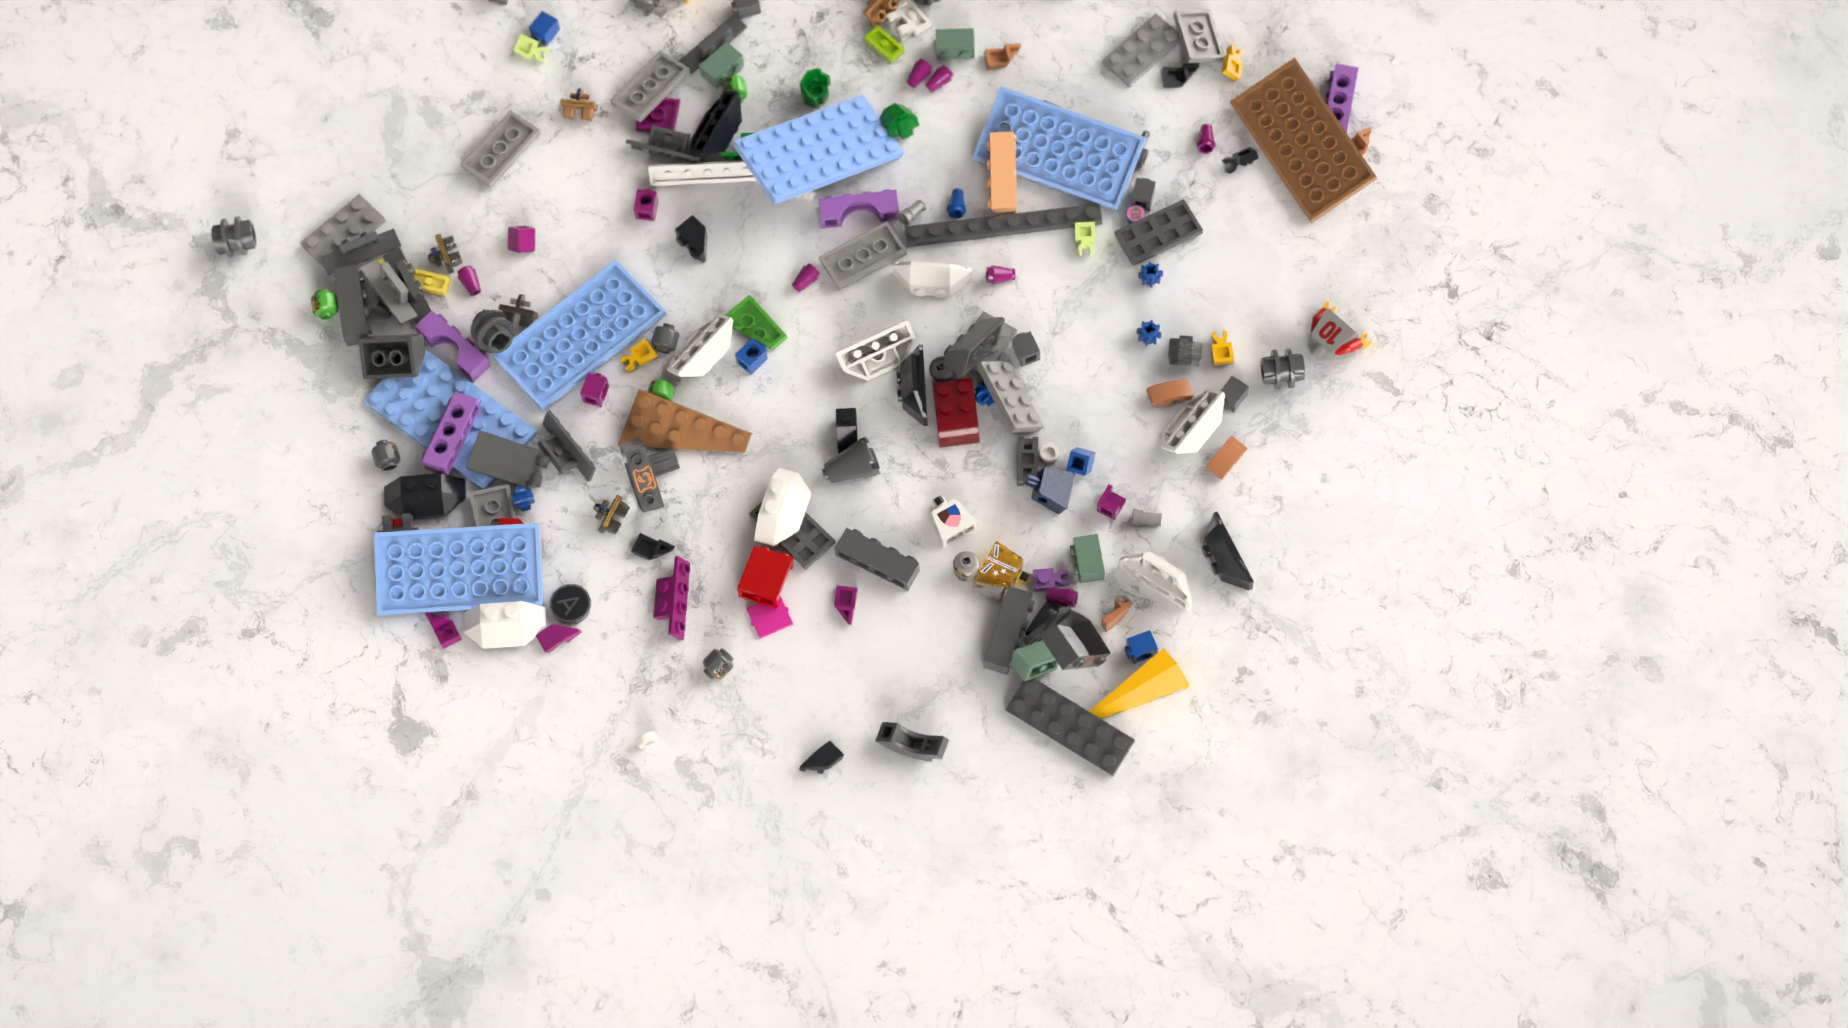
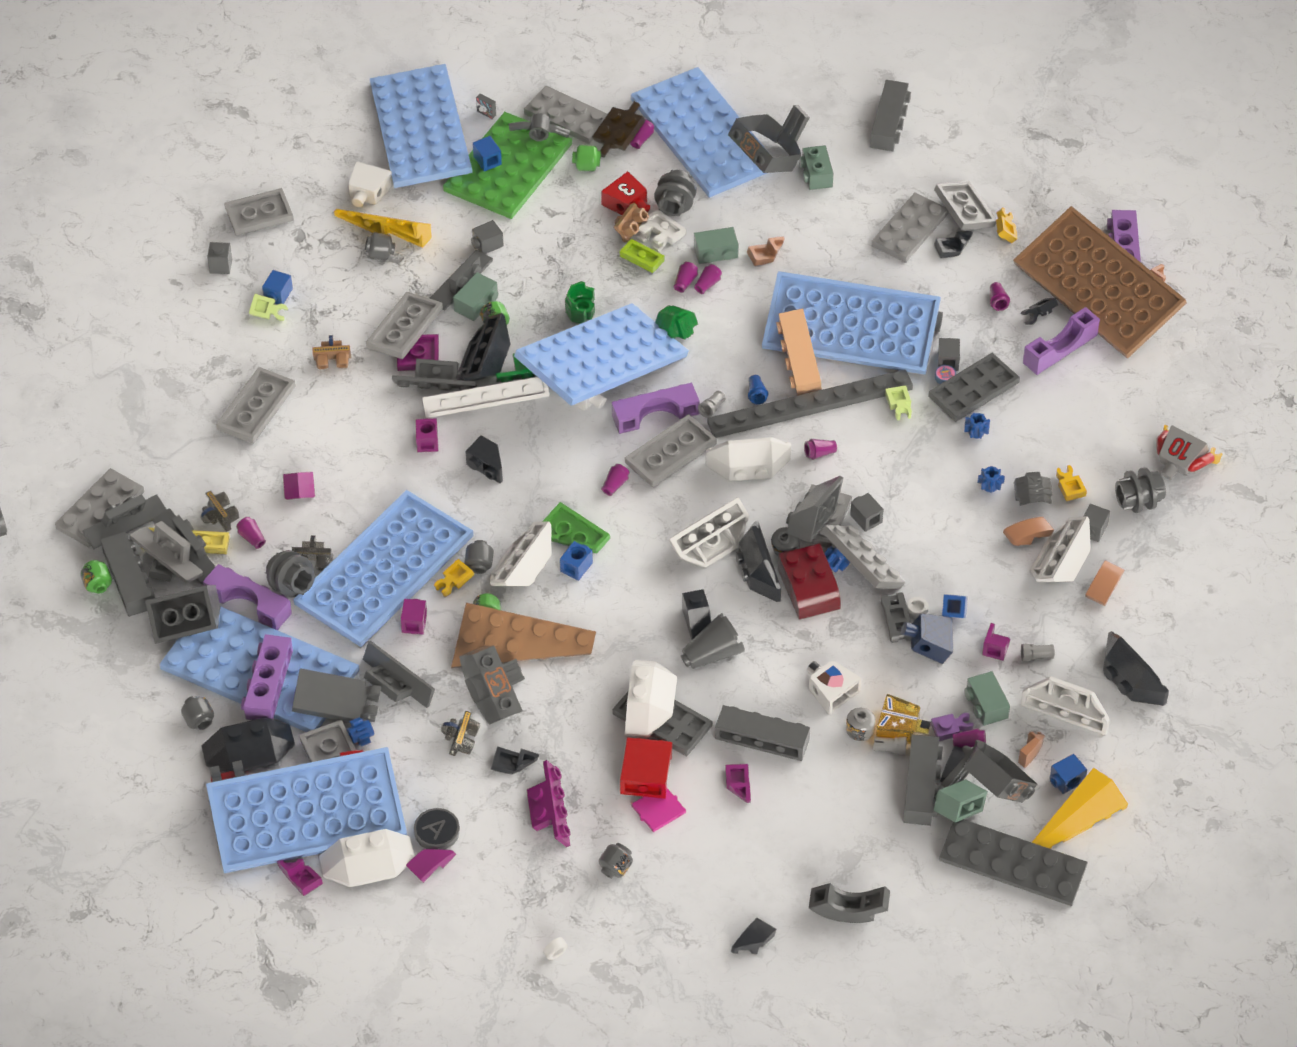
camera: 15 degrees left, 15 degrees down
none -> medium lavender arch [1023,307,1100,375]

